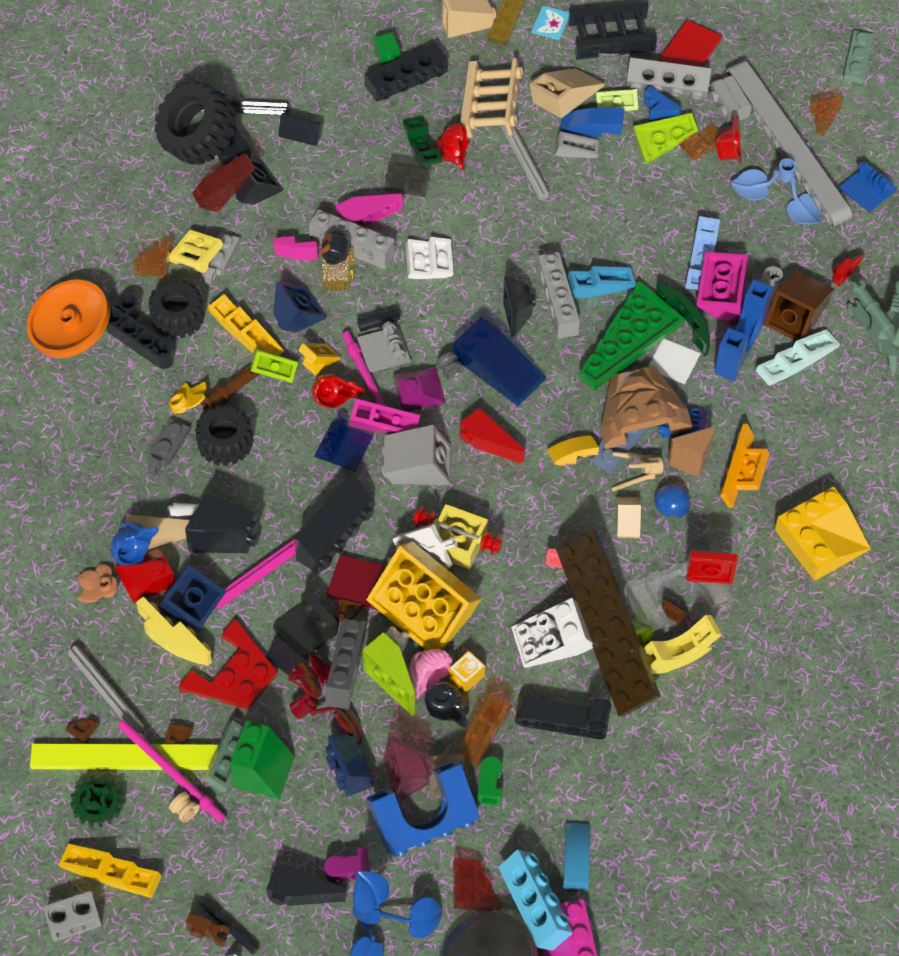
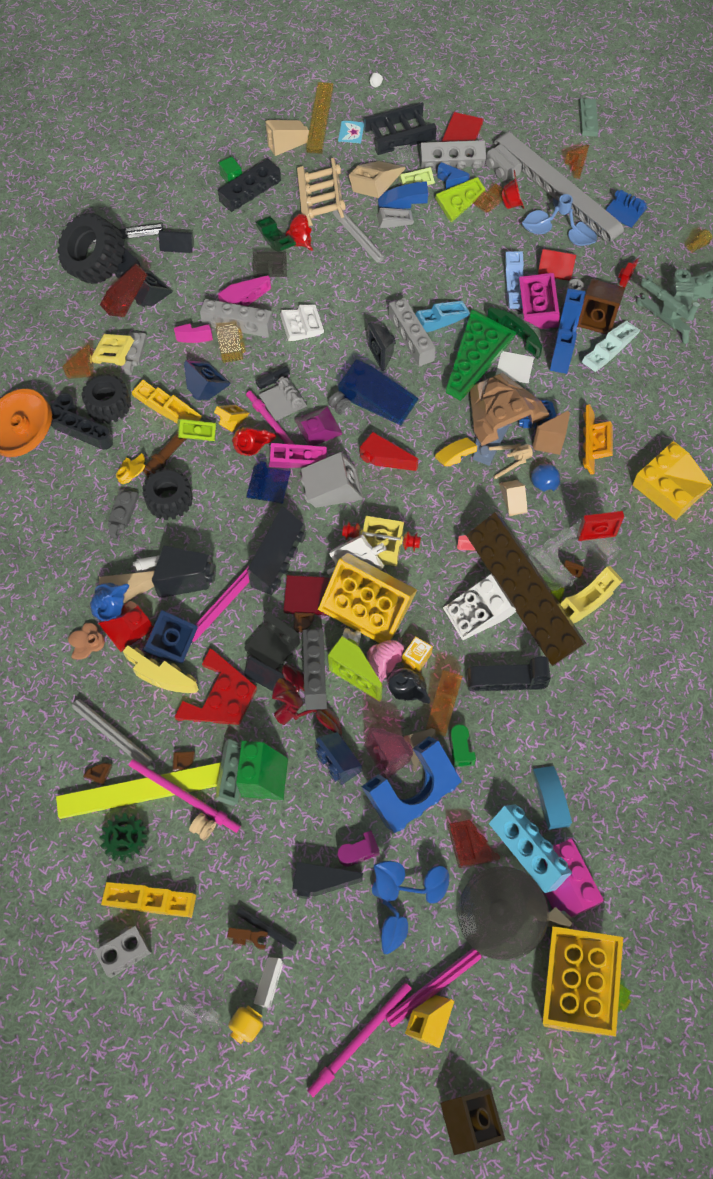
camera: 10 degrees left, 5 degrees up
black head [320,231,350,265] -> none
none -> slope [538,249,576,281]

